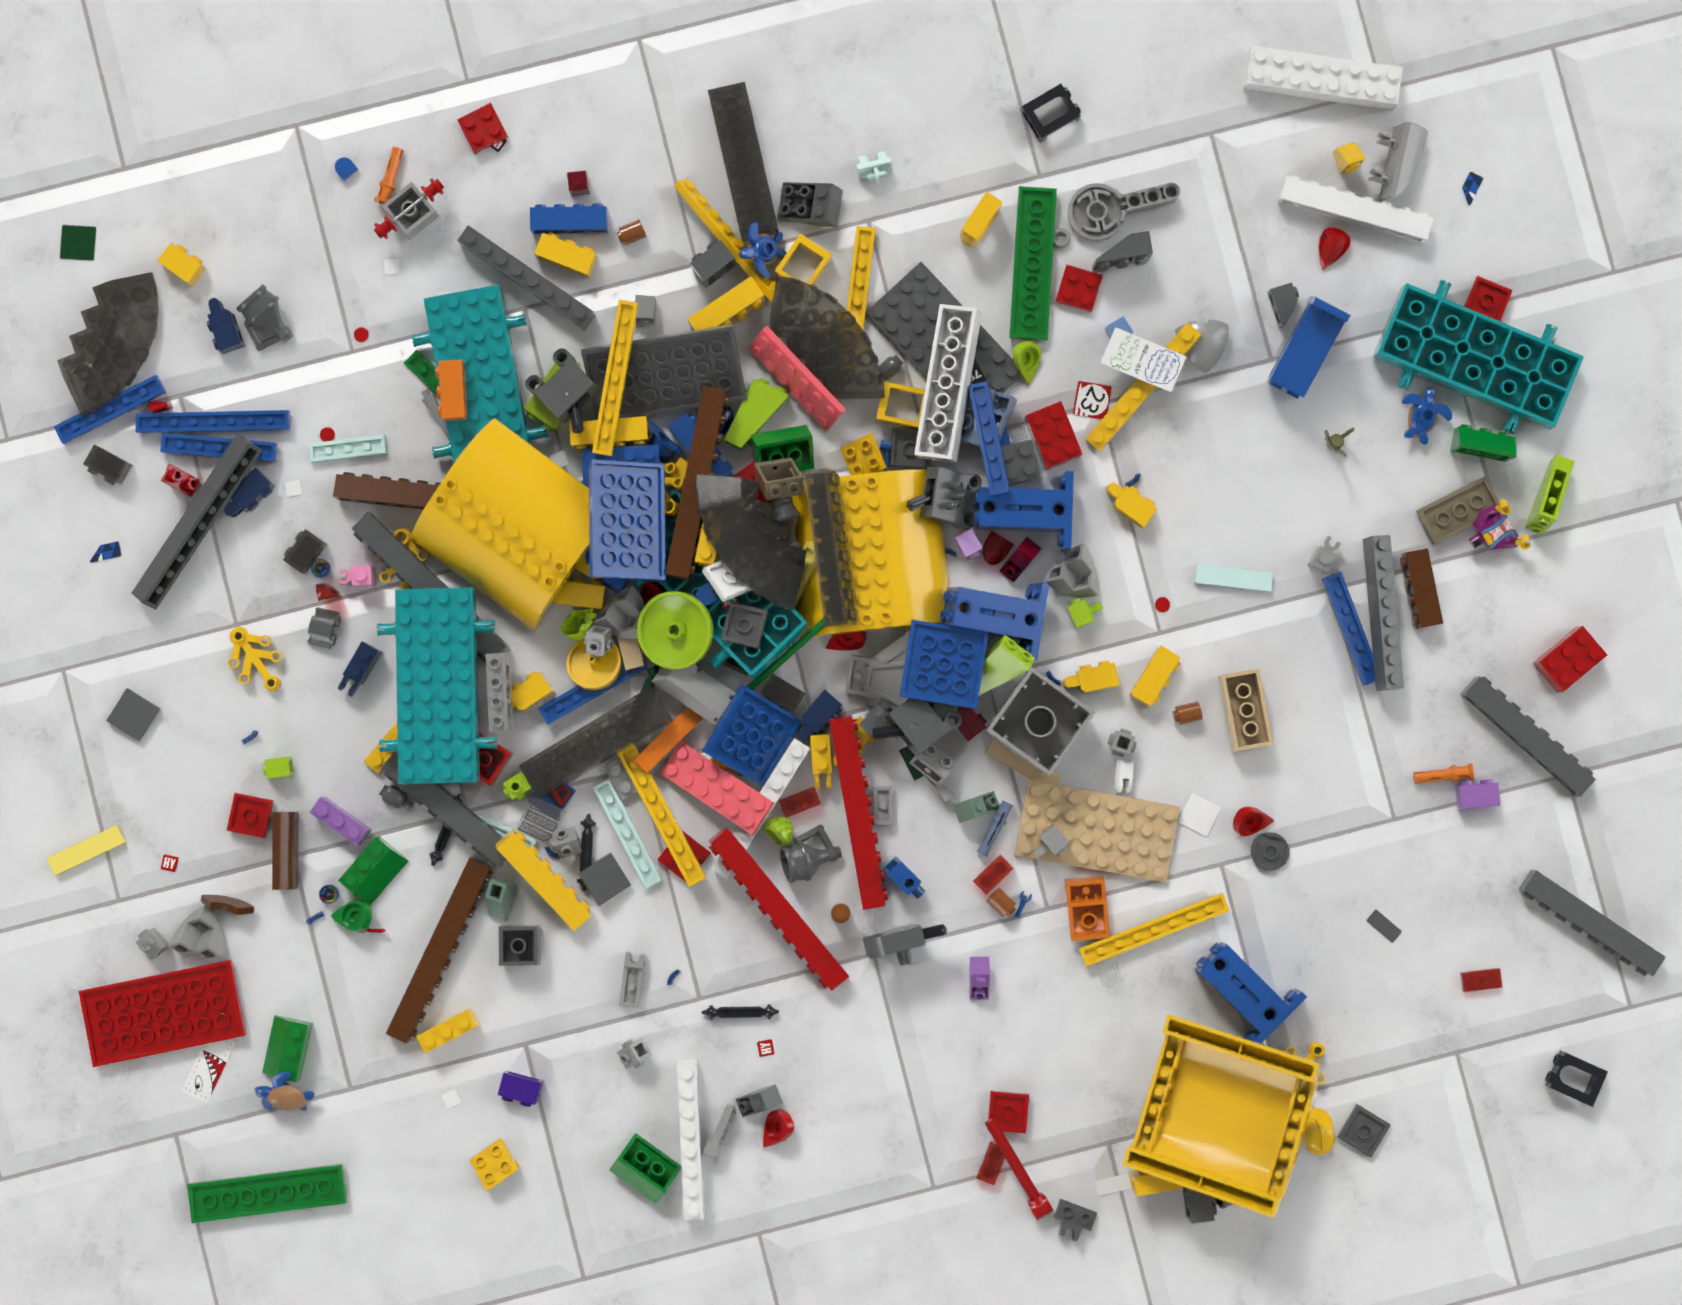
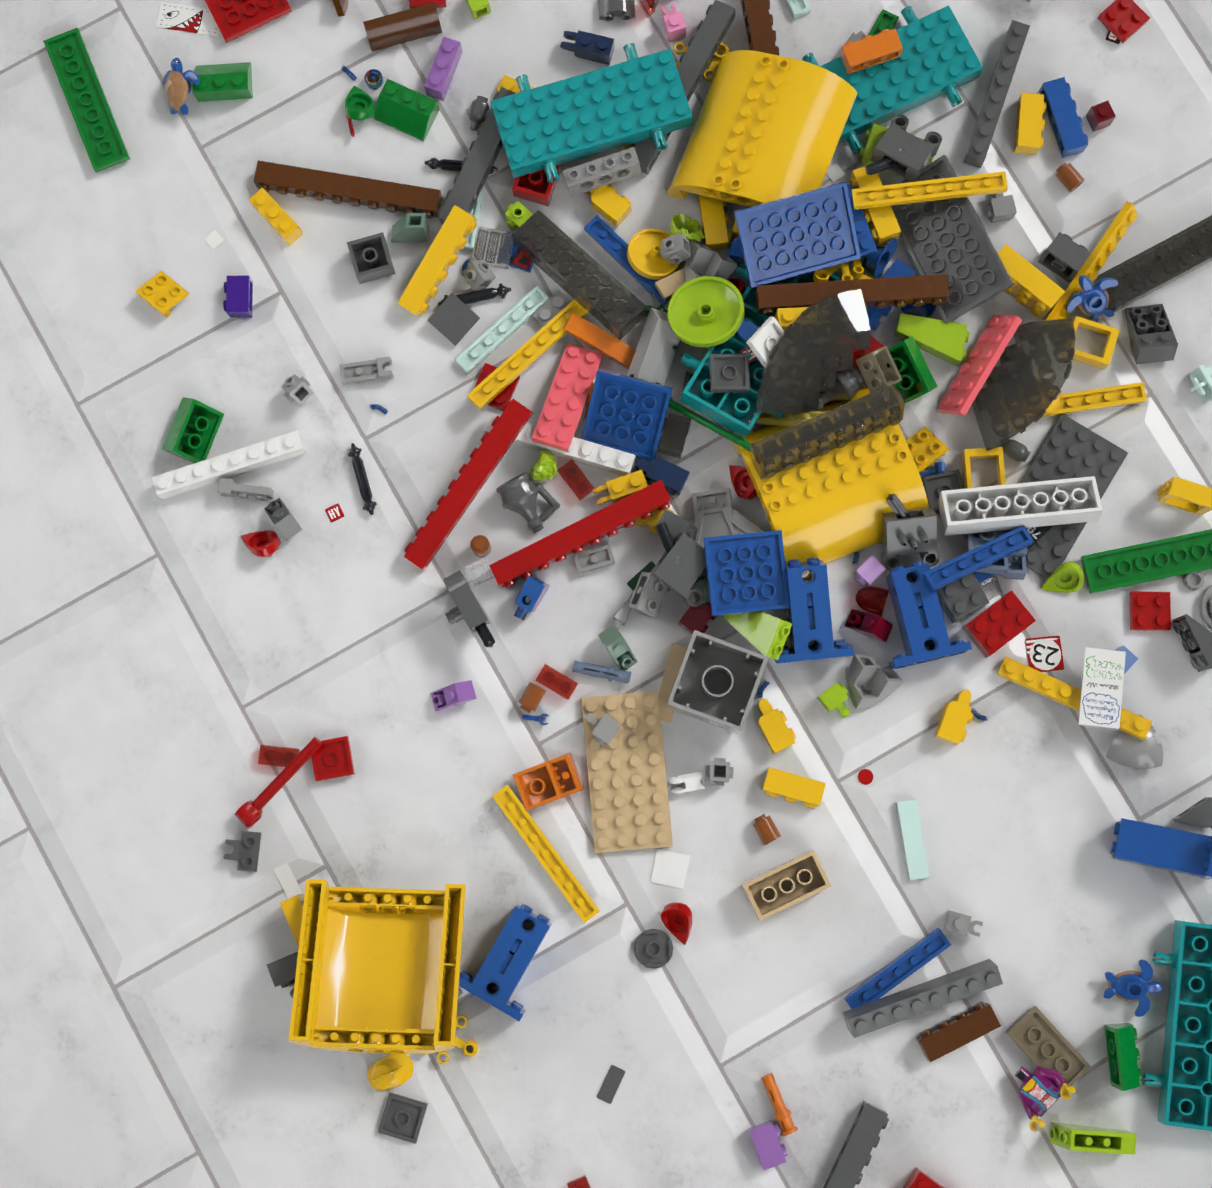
camera: 80 degrees right, 5 degrees down
olive plant [1324,427,1355,457] -> none

